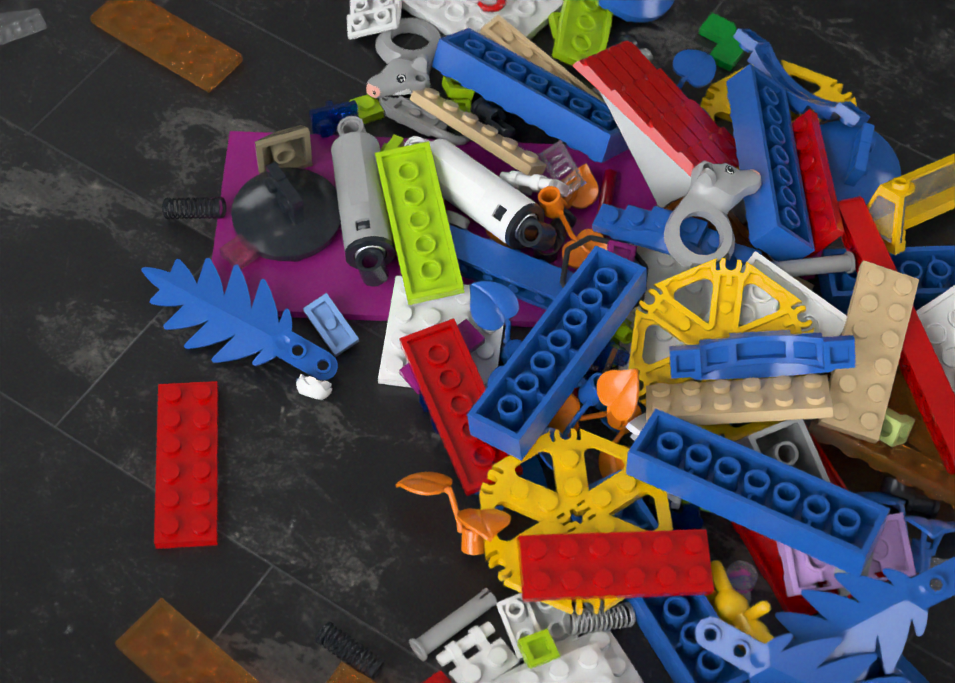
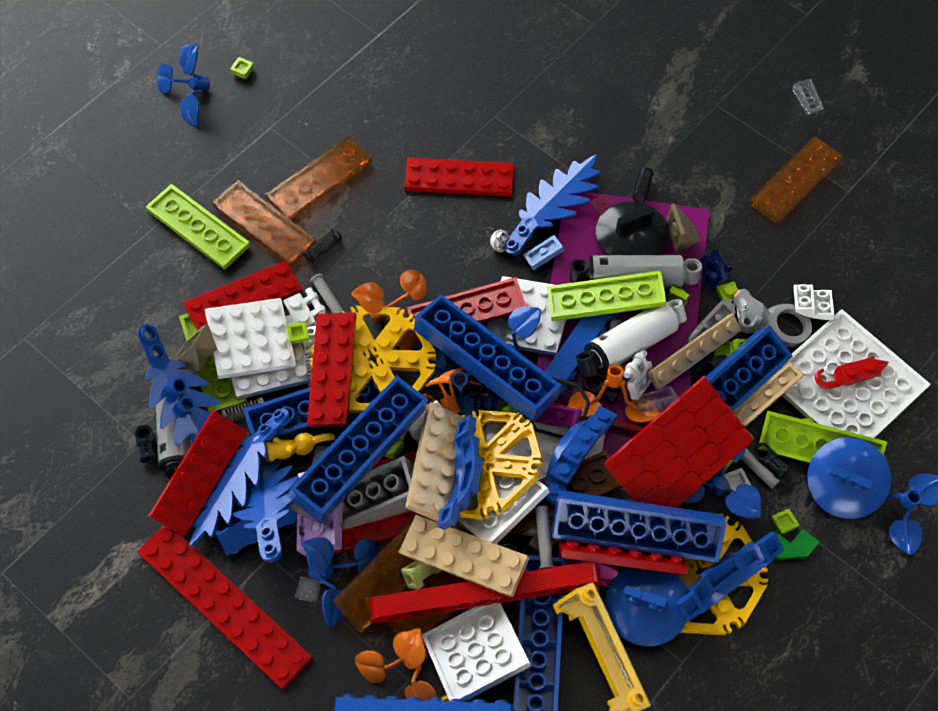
camera: 100 degrees right, 5 degrees up
light grey animal [664,160,761,269] -> none
none -> lime tile [770,508,800,536]

